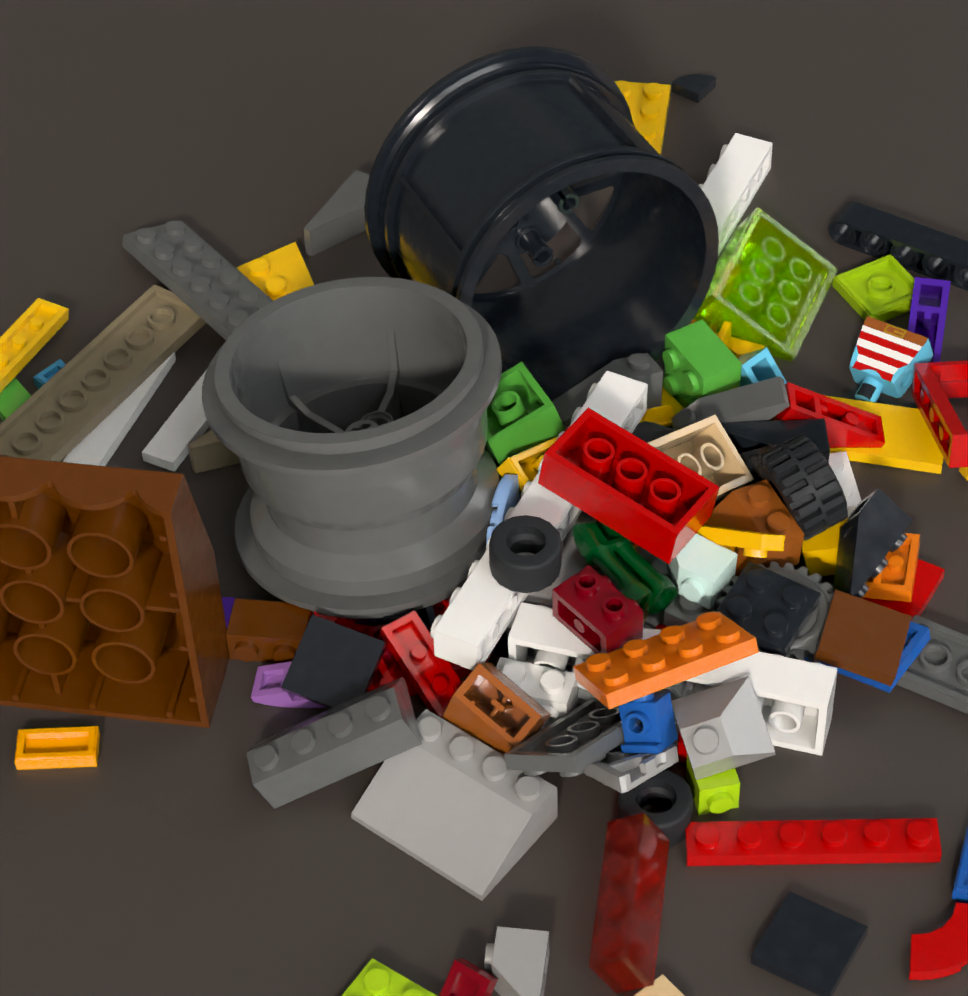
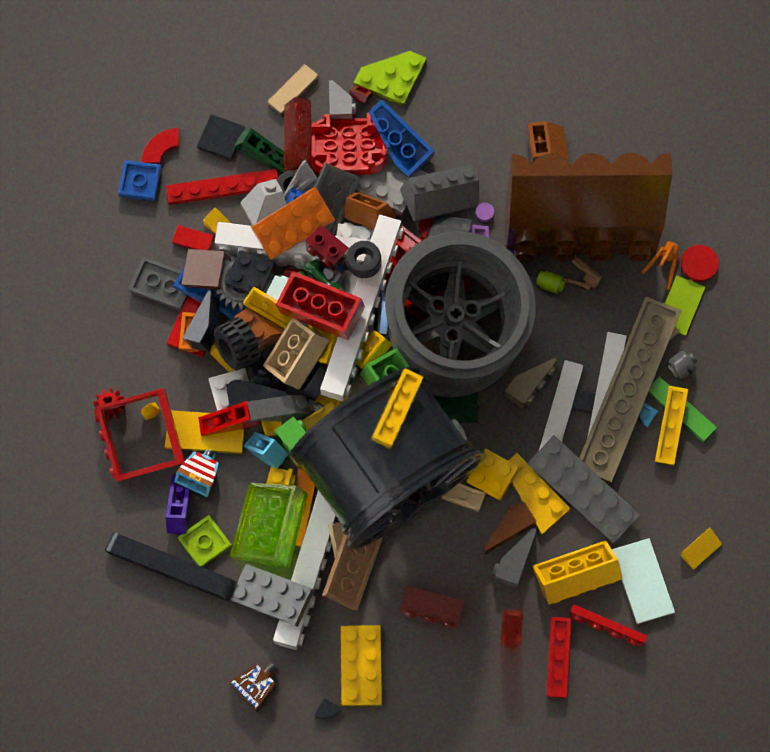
camera: 170 degrees right, 25 degrees up
none -> red tile [172,225,214,250]
none -> yellow slope [203,208,230,235]
none -> torso [229,662,279,712]
none -> plate [230,564,314,627]
none -> dark green slope [234,128,295,174]
none -> red tile [311,113,387,175]
none -> blue wedge [369,100,435,177]
none -> yellow plate [371,368,423,448]
none -> medium lavender tile [475,203,494,222]
none -> reddish brown slope [483,502,536,555]
none -> clear red slope [500,609,523,648]
none -> dark orange slope [527,121,569,164]
none -> yellow slope [533,540,623,604]
none -> red plate [546,617,571,698]
none -> red plate [569,604,647,647]
none -> black tile [573,390,595,414]
none -> light aqua tile [612,538,675,625]
none -> yellow slope [680,528,722,570]

